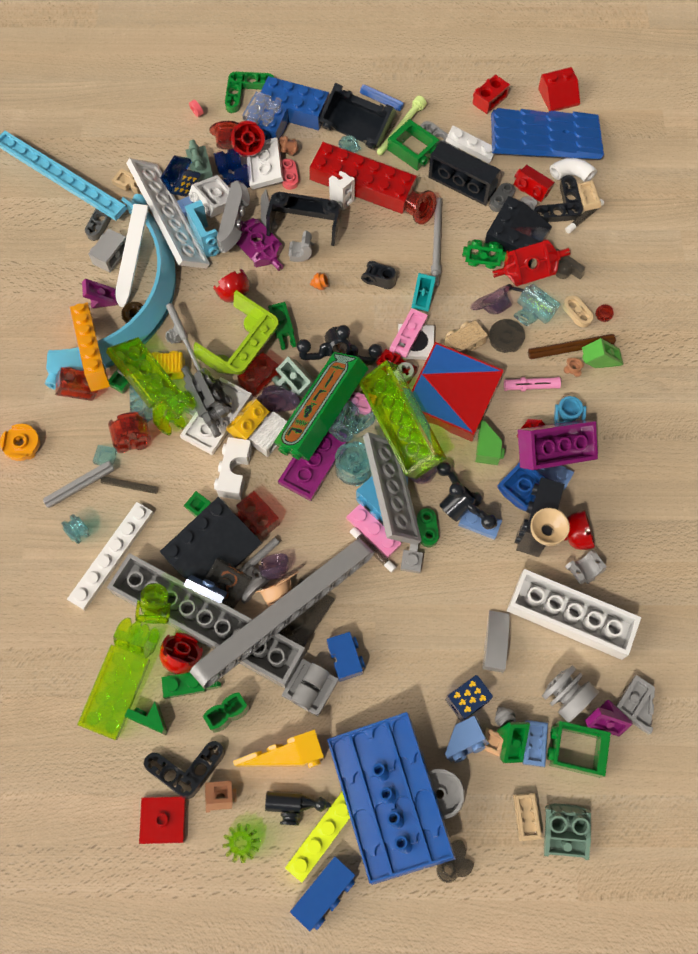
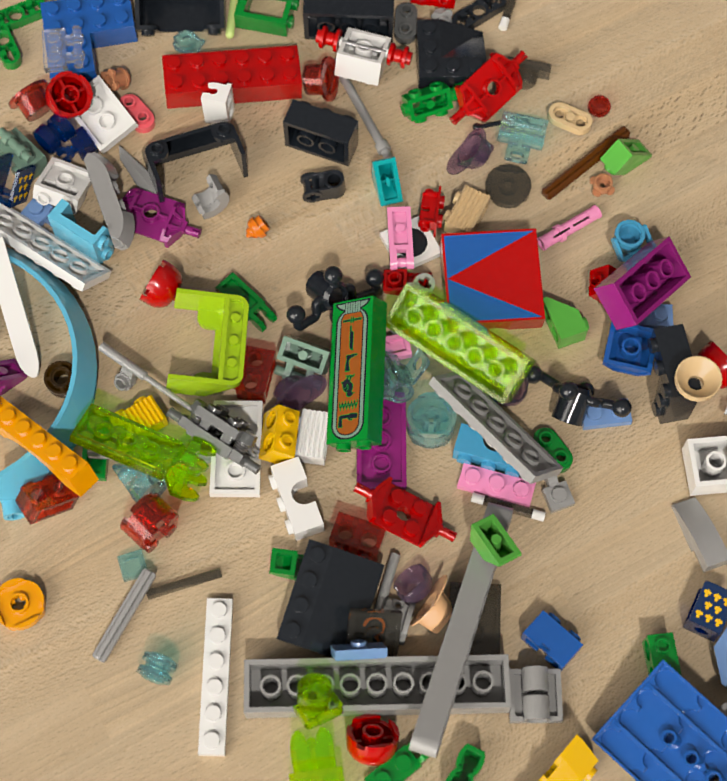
camera: 30 degrees left, 0 degrees up
none -> black brick [283,99,358,167]
none -> white brick [315,25,413,86]
none -> red plate [353,477,457,548]
none -> red hinge [418,186,445,237]
none -> bright green slope [470,513,522,567]
none -> green brick [642,632,682,676]

